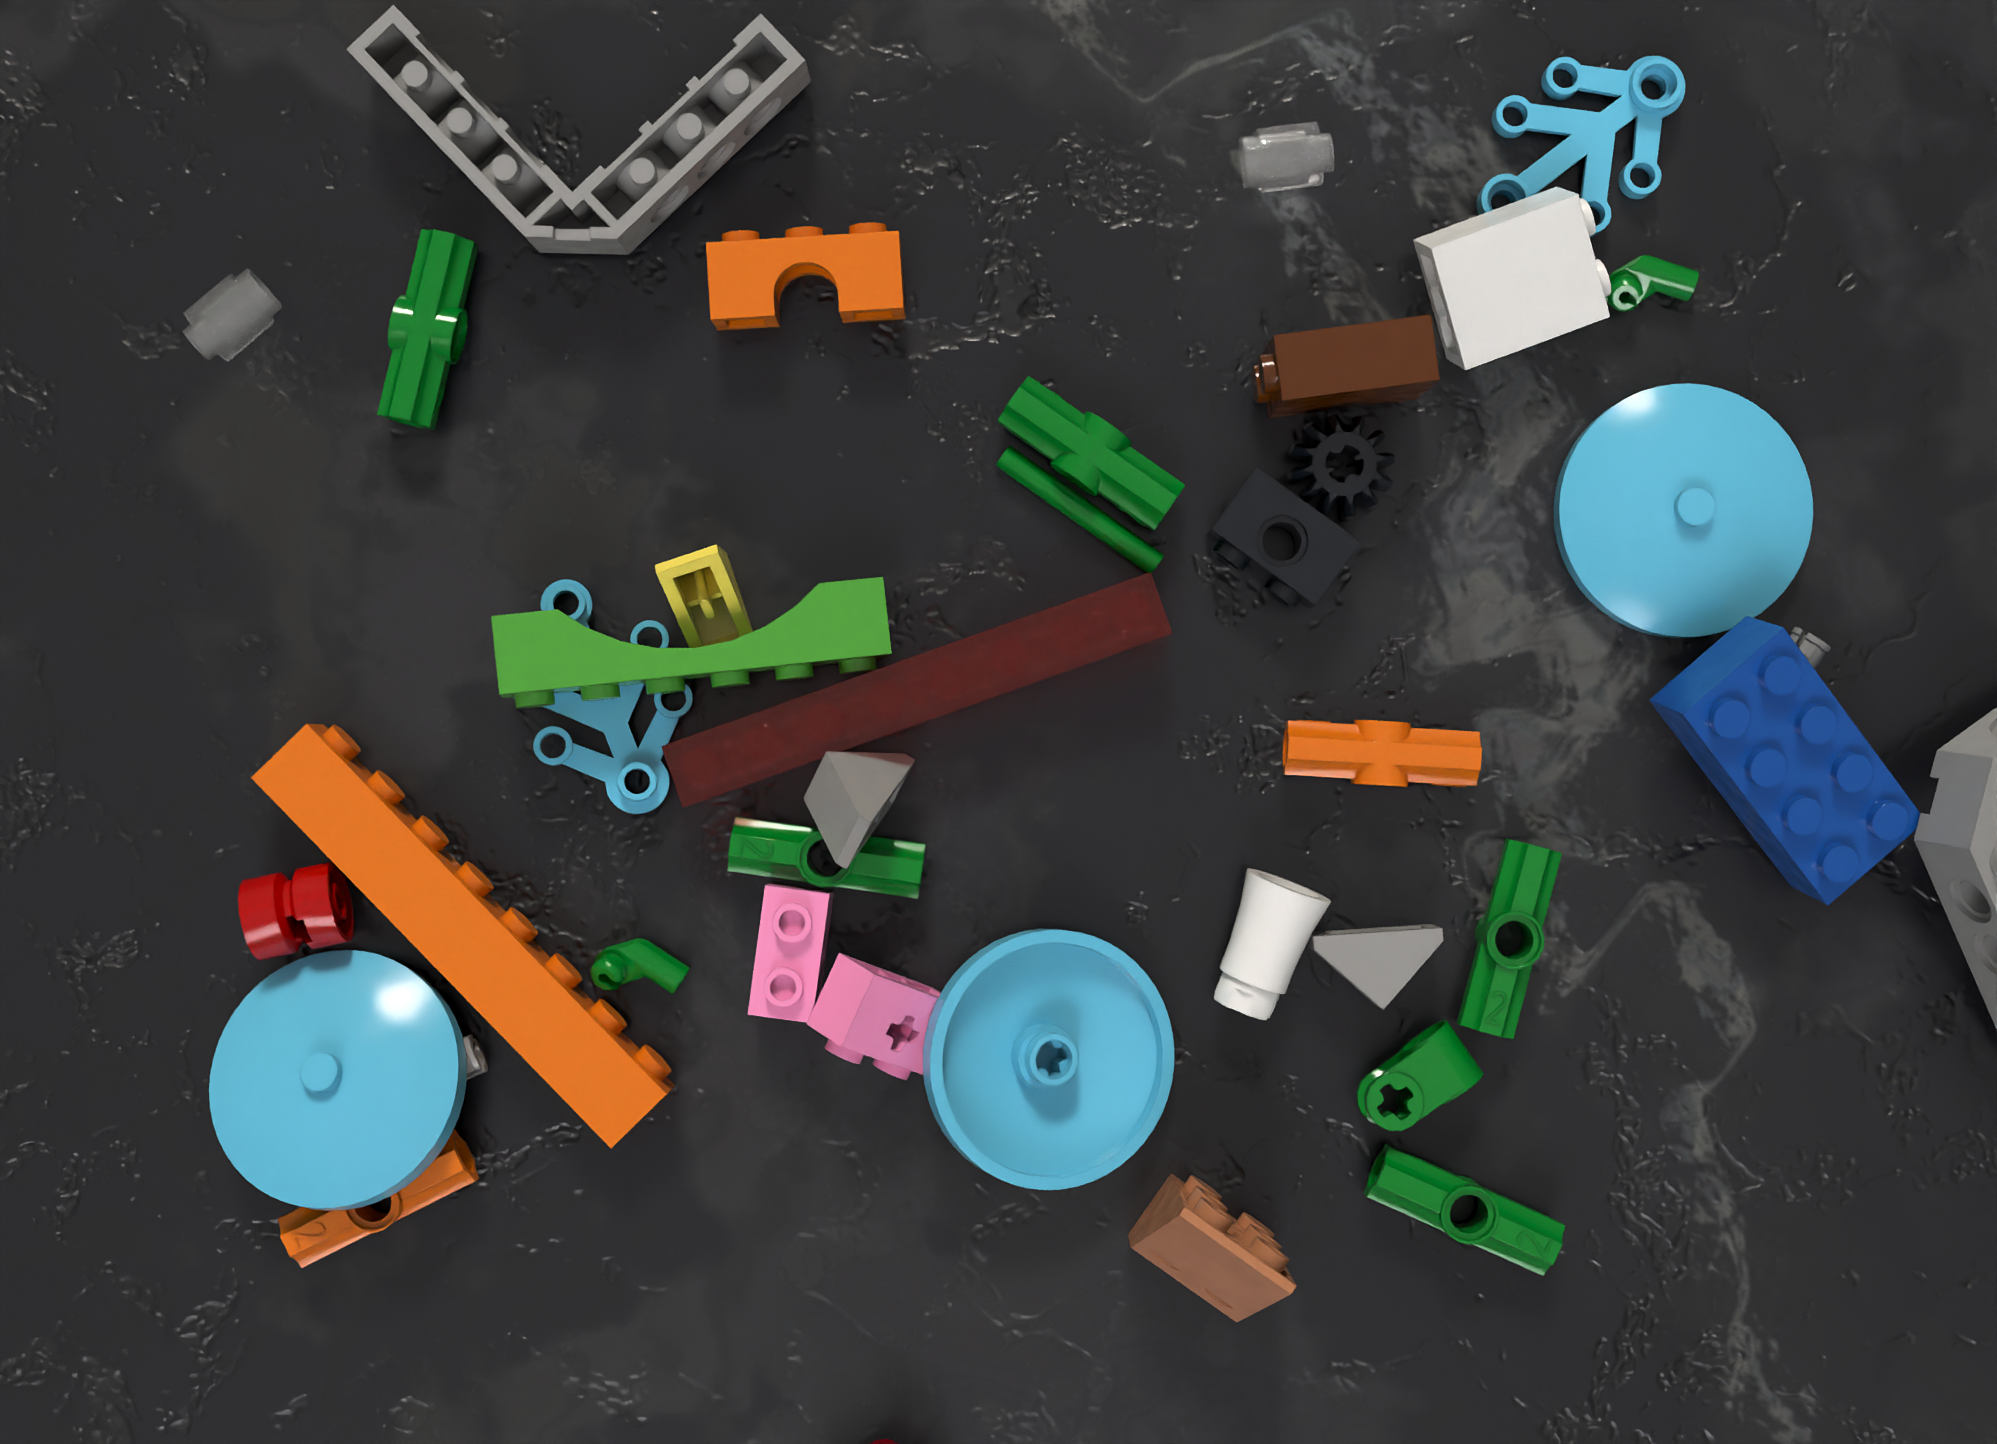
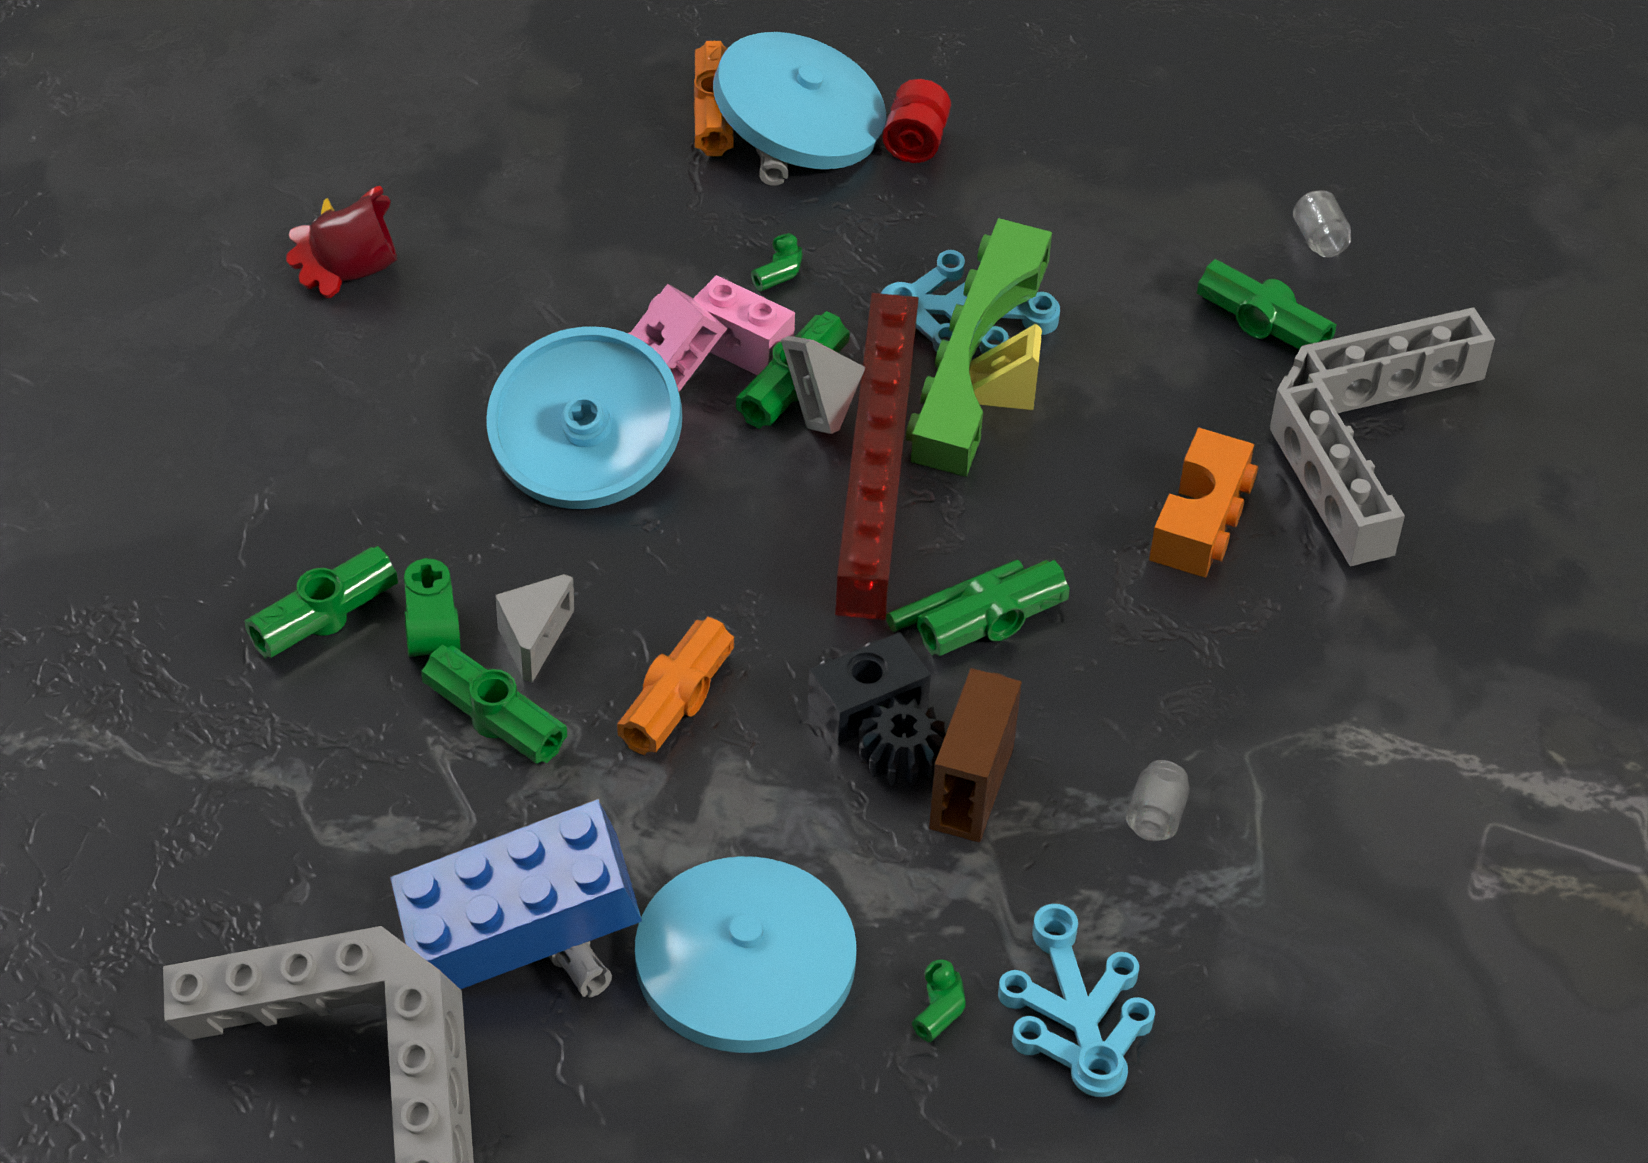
camera: 110 degrees right, 40 degrees down
orange brick [251,724,675,1148] -> none
nougat slope [1127,1174,1297,1322] -> none
white plant [1214,868,1331,1020] -> none
white brick [1413,187,1611,370] -> none

